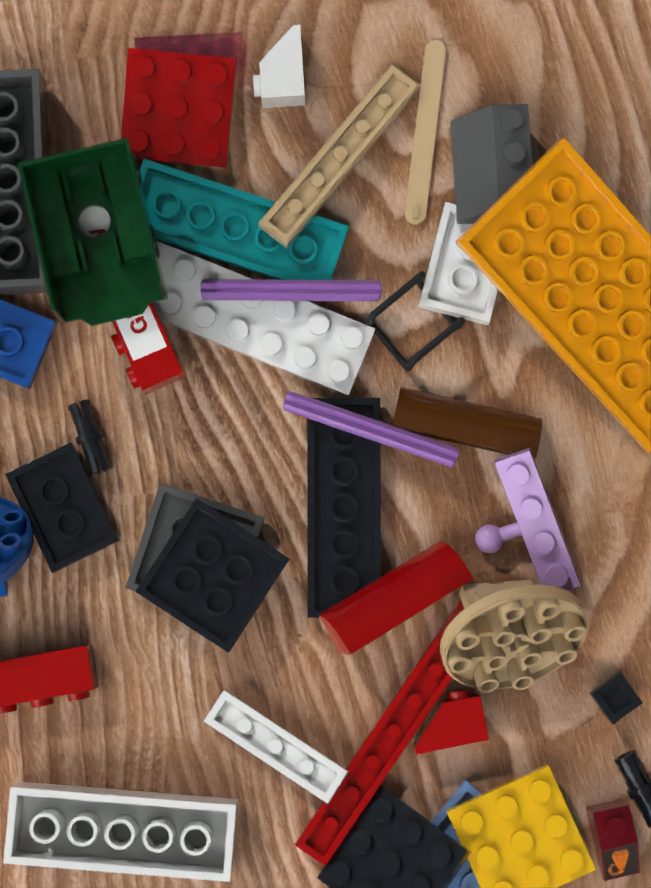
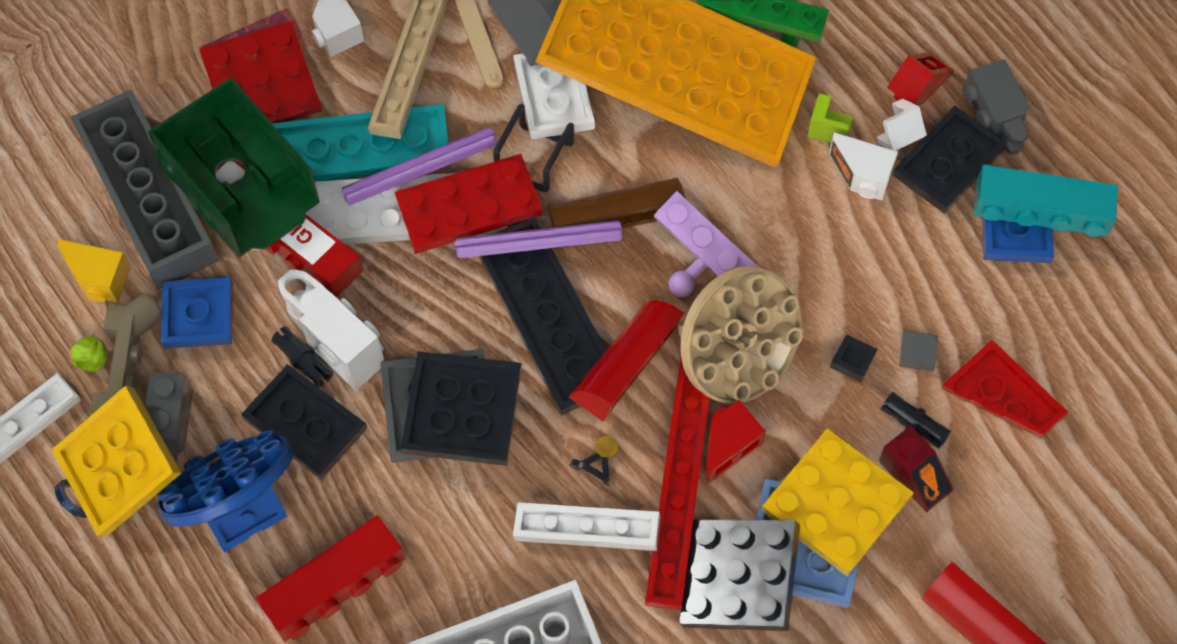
camera: 25 degrees left, 20 degrees down
none -> white brick [278,269,384,391]
none -> red plate [394,154,543,254]
none -> piece [569,436,619,487]

